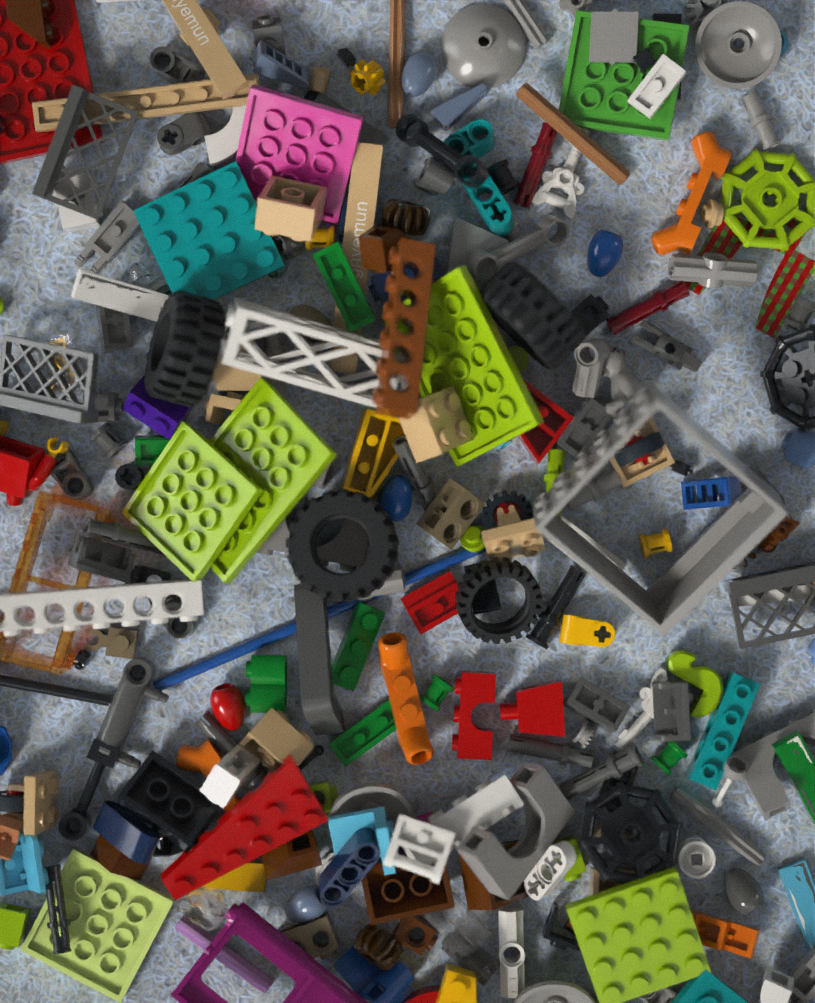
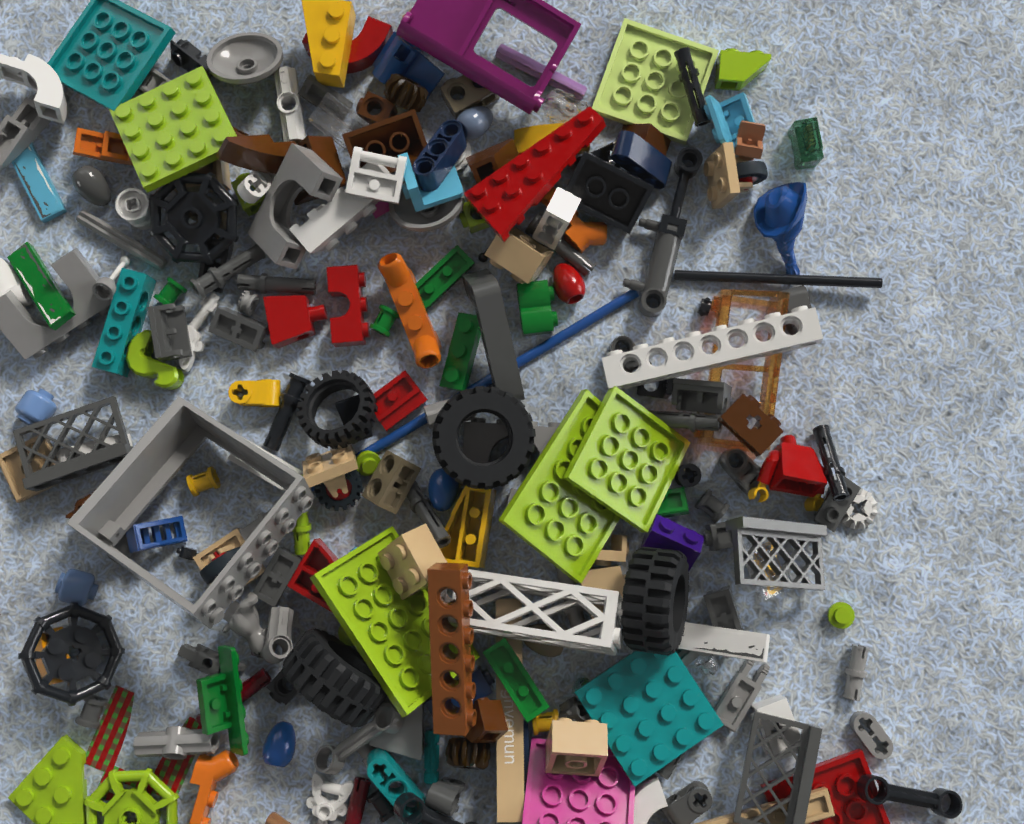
camera: 170 degrees right, 5 degrees down
dark tan plate [86,627,139,659] -> none
black bracket [542,902,580,951] -> none
tan plate [700,199,724,228] -> none
none -> green bracket [196,645,249,756]
none -> reddish brown slope [216,134,296,174]
none -> teal axle [424,729,440,784]
none -> reddish brown brick [717,393,784,457]

